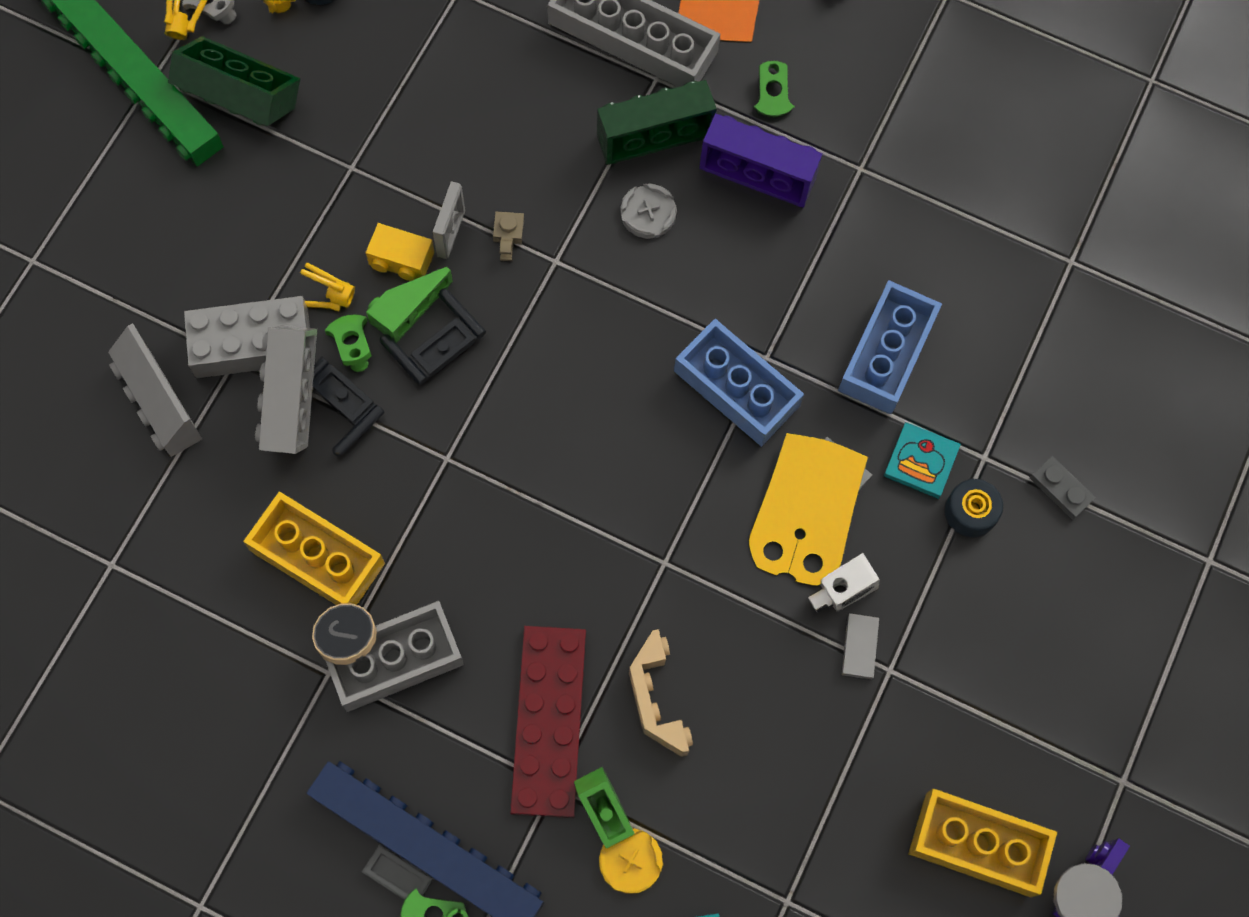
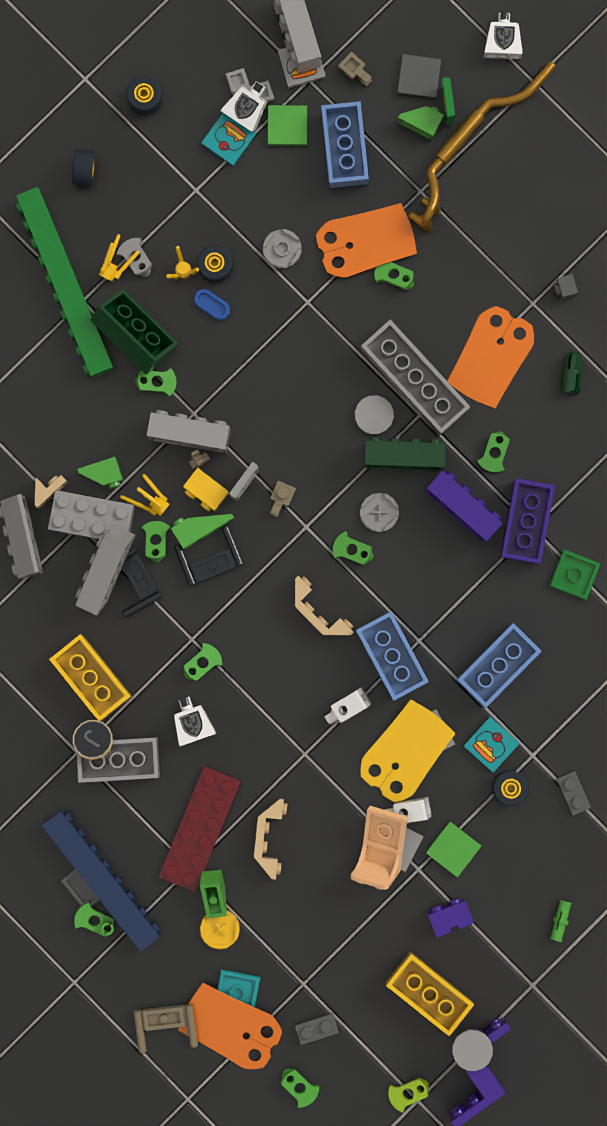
camera: 25 degrees right, 15 degrees up
none -> tan slope [35,475,68,509]
none -> bright green slope [77,457,124,489]
none -> bright green piece [135,368,176,397]
none -> light grey brick [147,410,231,454]
none -> torso [174,697,216,746]
none -> bright green piece [183,643,222,681]
none -> dark tan plate [189,449,211,470]
none -> blue tile [194,289,230,321]
none -> tan slope [295,576,354,636]
none -> white torso [324,687,371,724]
none -> bright green piece [333,531,373,565]
none -> light nougat bracket [350,806,408,890]
none -> light grey tile [355,395,394,435]
none -> bright green tile [426,821,481,878]
none -> dark purple brick [427,897,474,938]
none -> dark purple brick [500,478,555,565]
none -> green tile [549,549,601,600]
none -> bright green pin [550,900,572,942]

